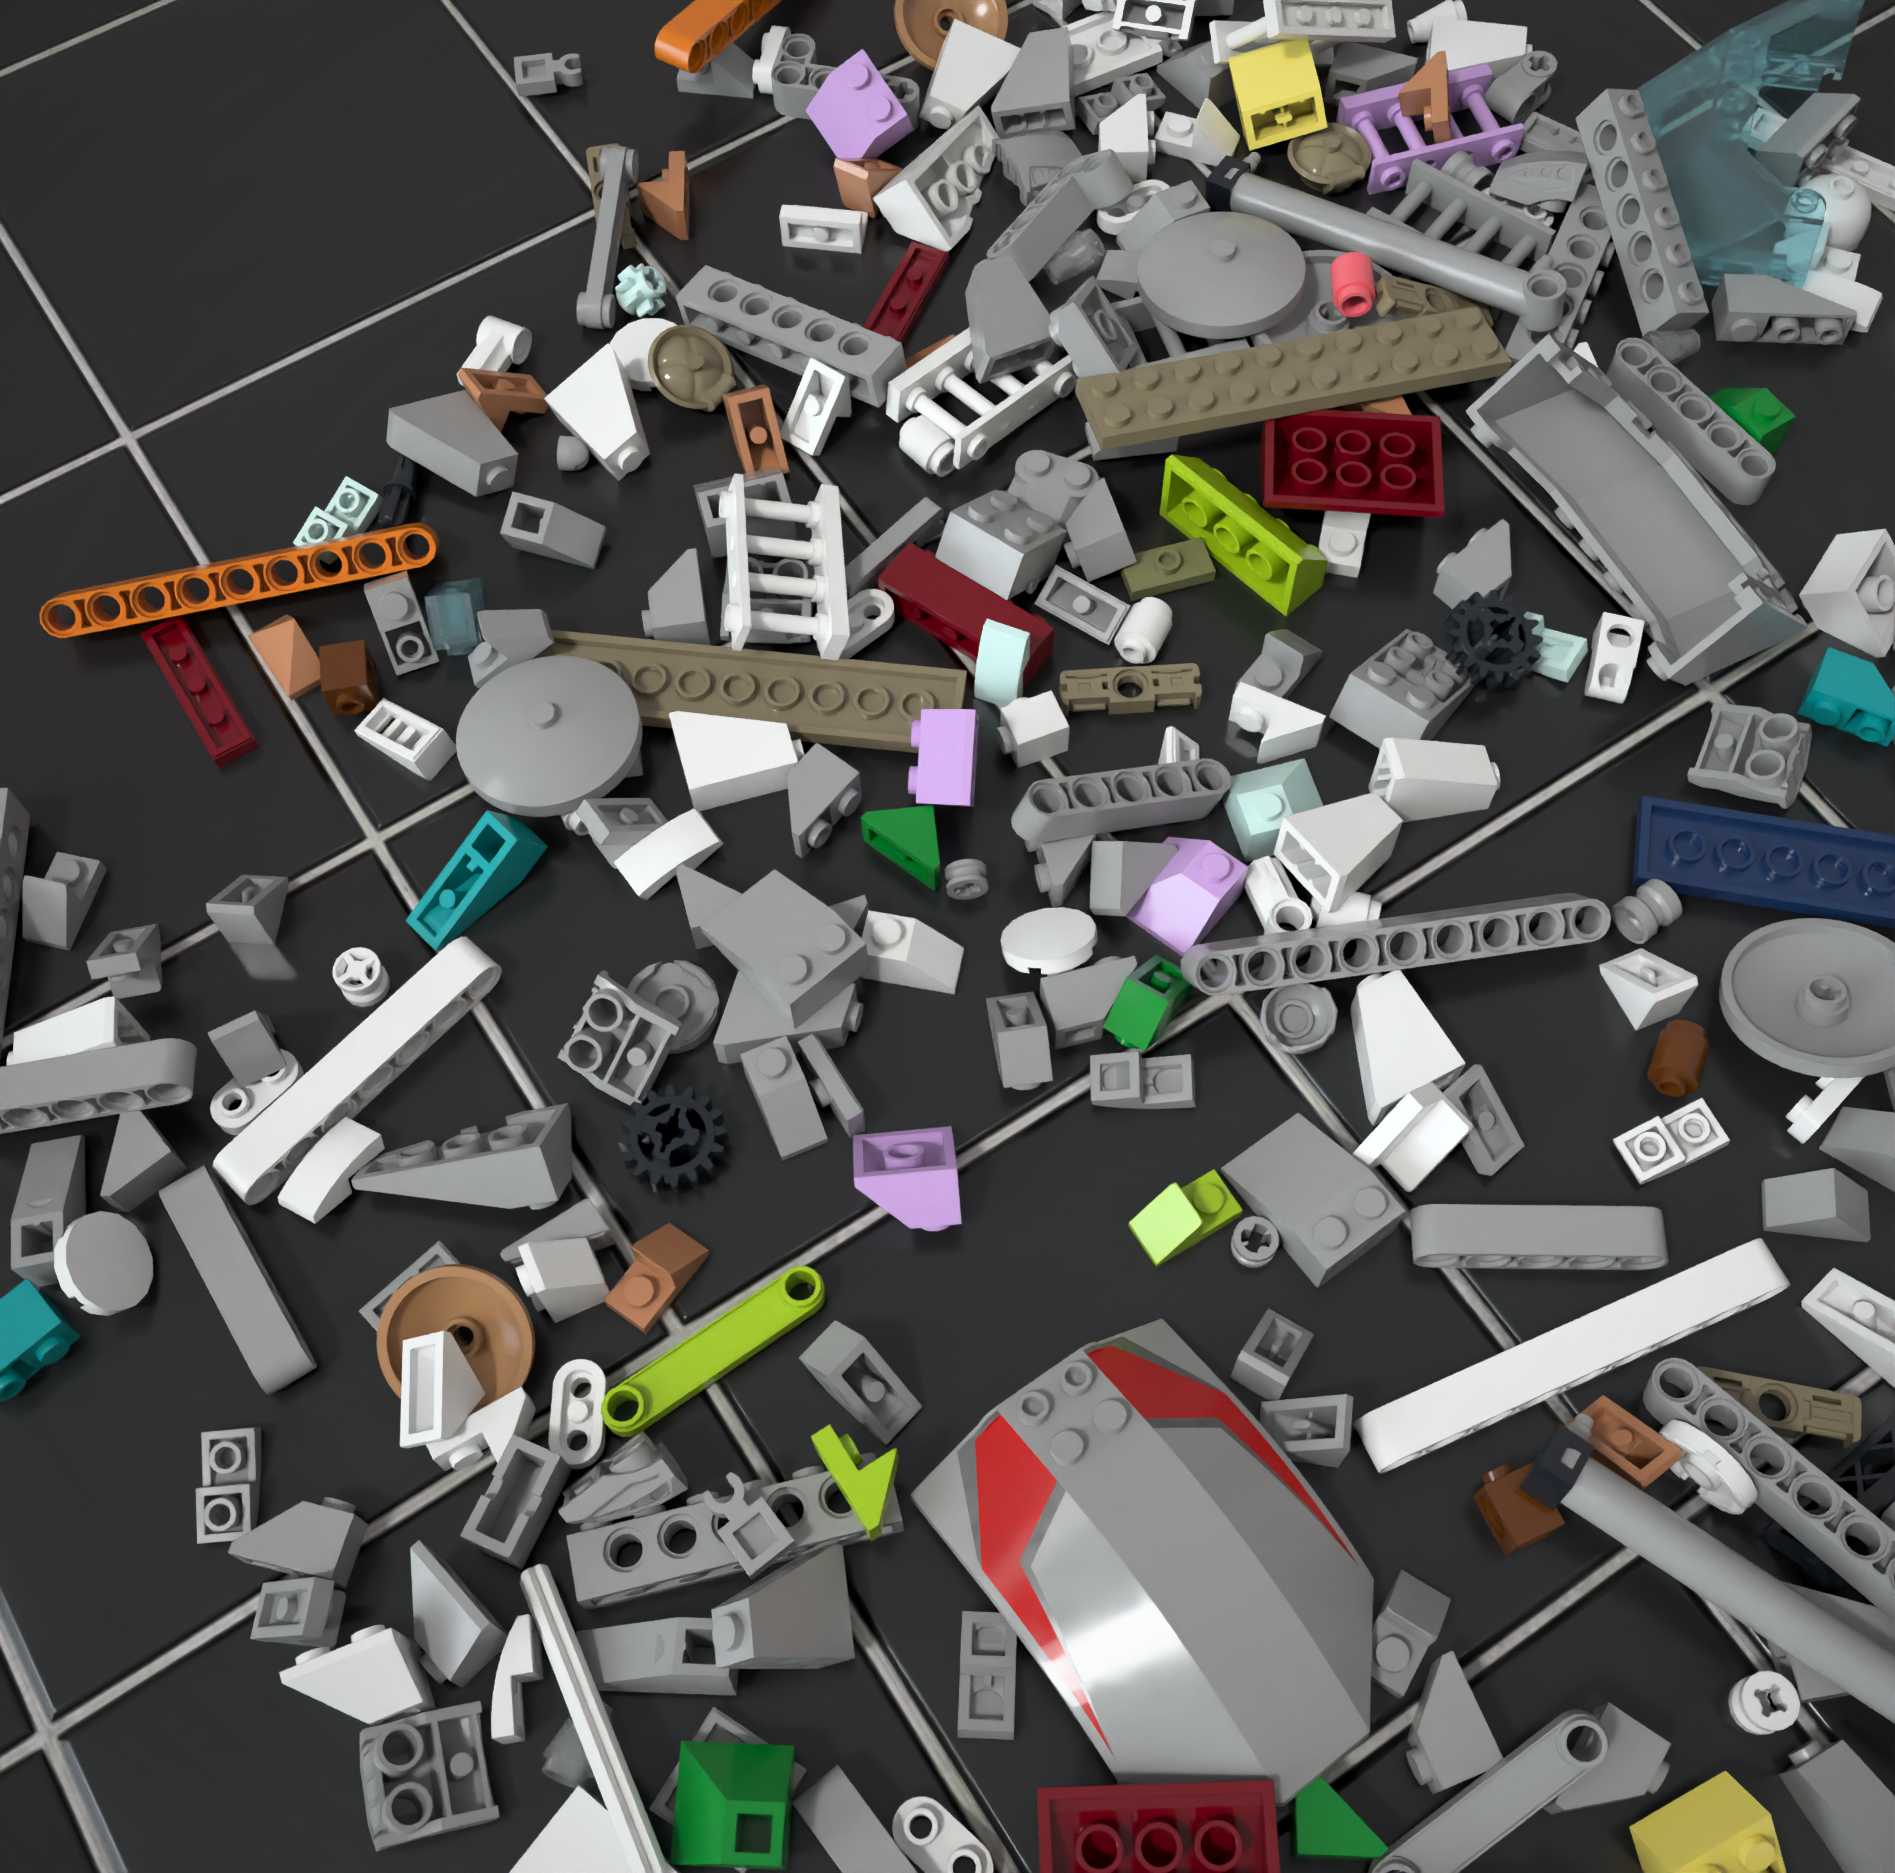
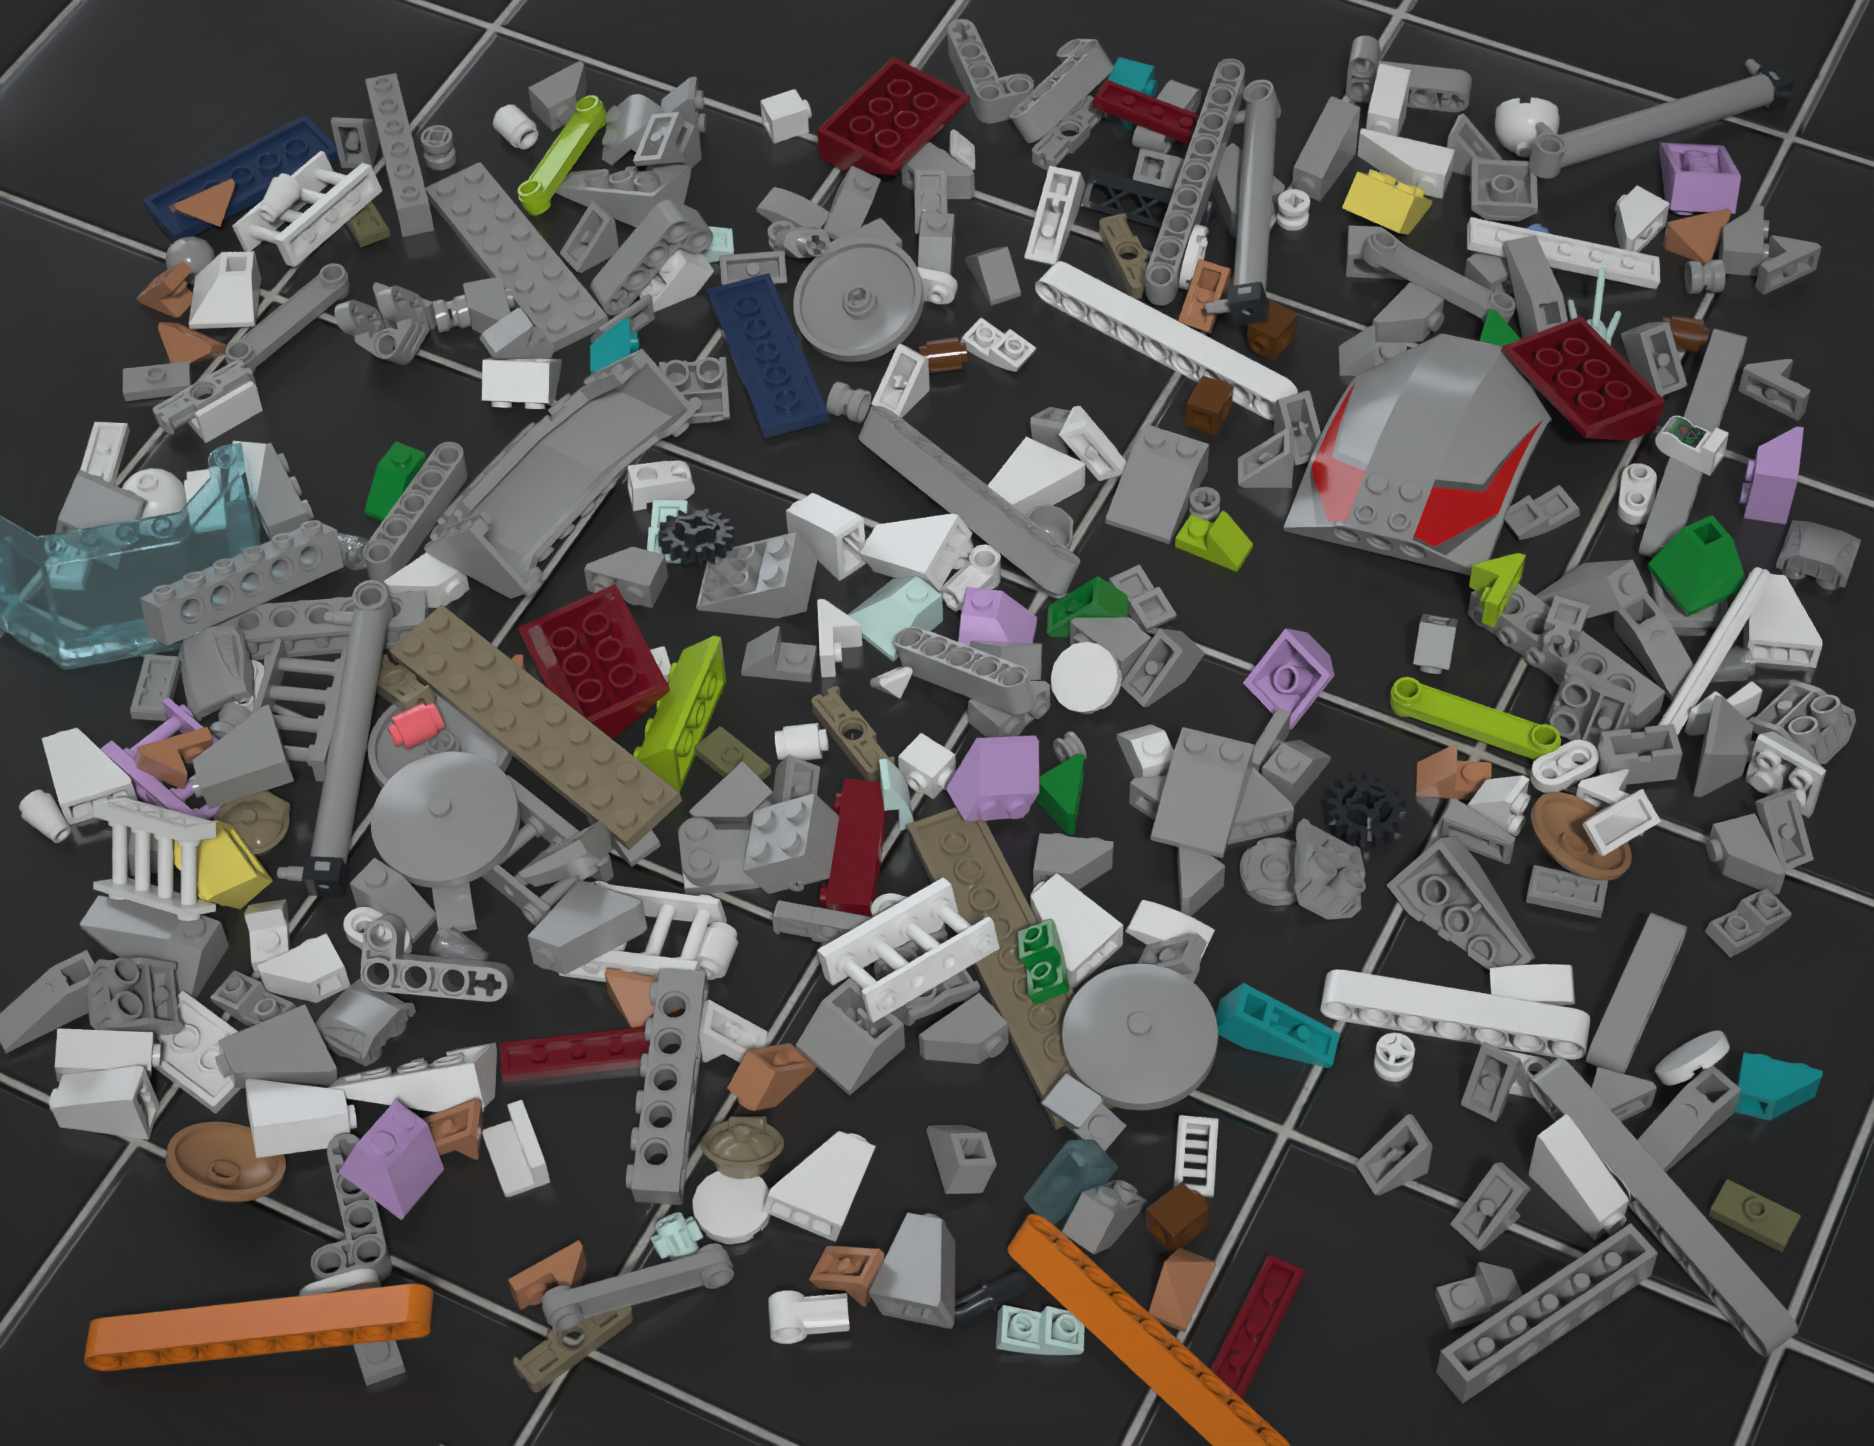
camera: 120 degrees left, 10 degrees down
light grey hinge [557,436,589,471] -> none
light grey beam [1409,1204,1669,1270] -> none
light grey piece [1484,50,1558,125] -> none
none -> light grey slope [190,705,294,809]
none -> green slope [1018,918,1069,1005]
none -> reddish brown brick [1186,375,1234,436]

